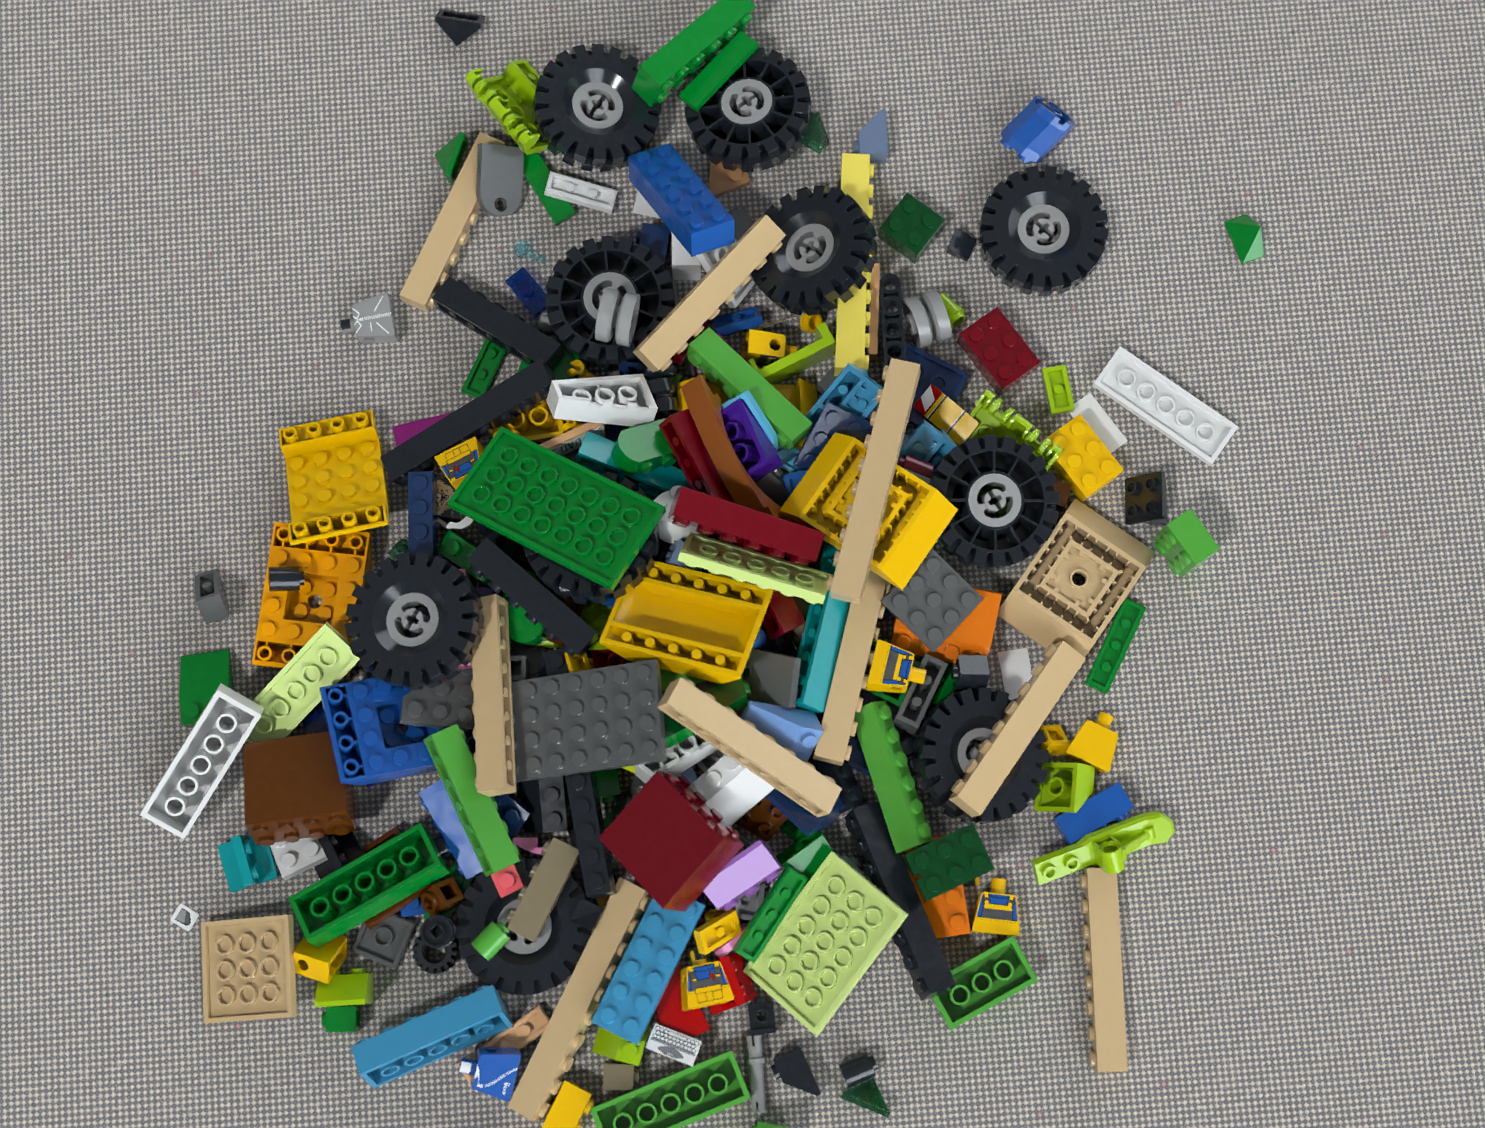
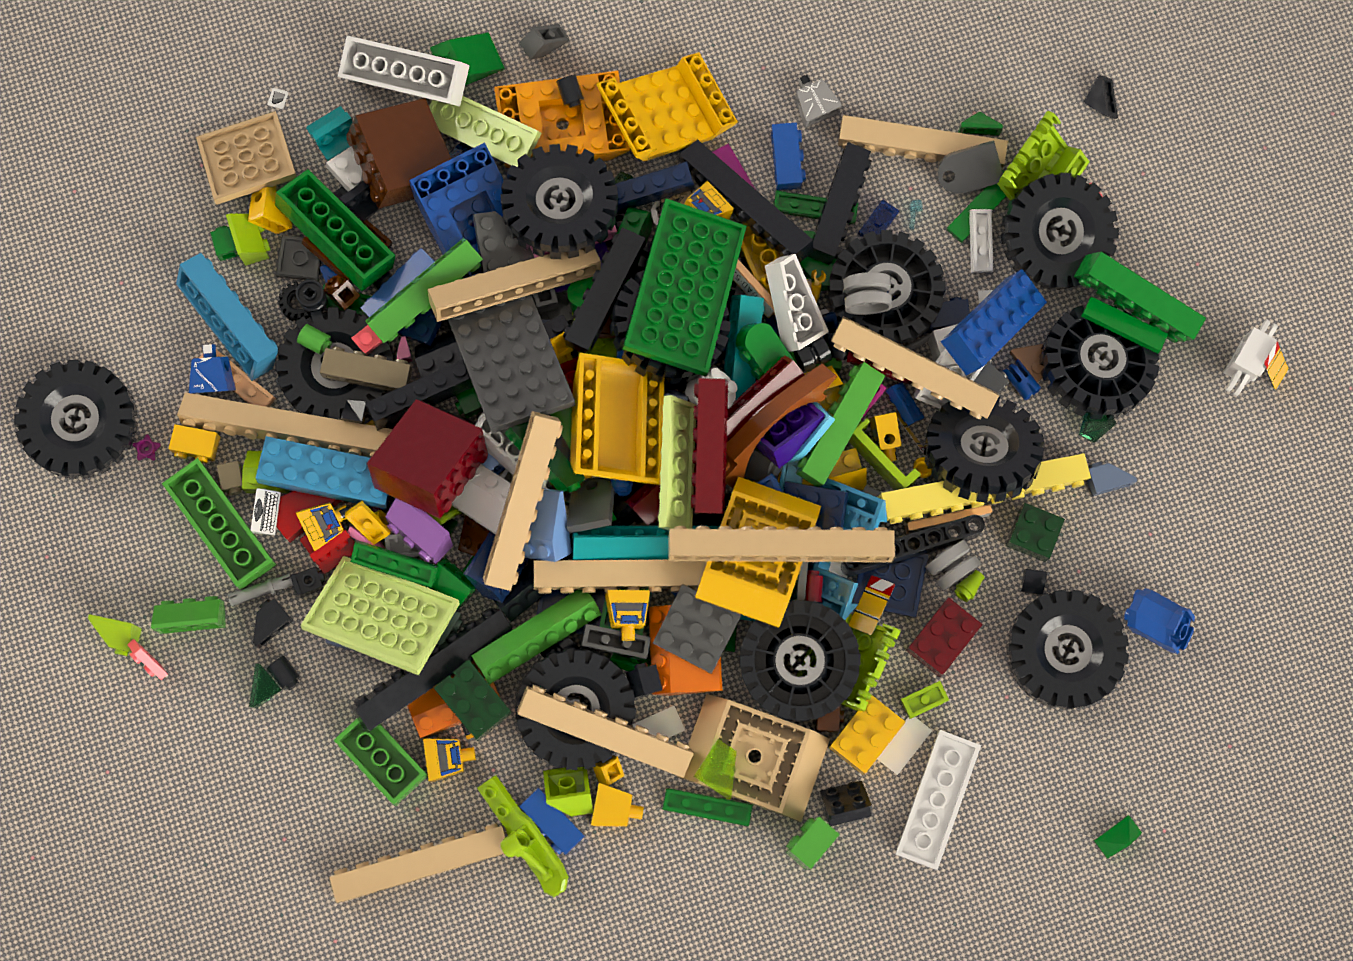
camera: 70 degrees right, 0 degrees up
none -> clear neon green wing [694,739,737,800]
none -> blue brick [771,123,806,191]
none -> blue arm [1002,359,1041,400]

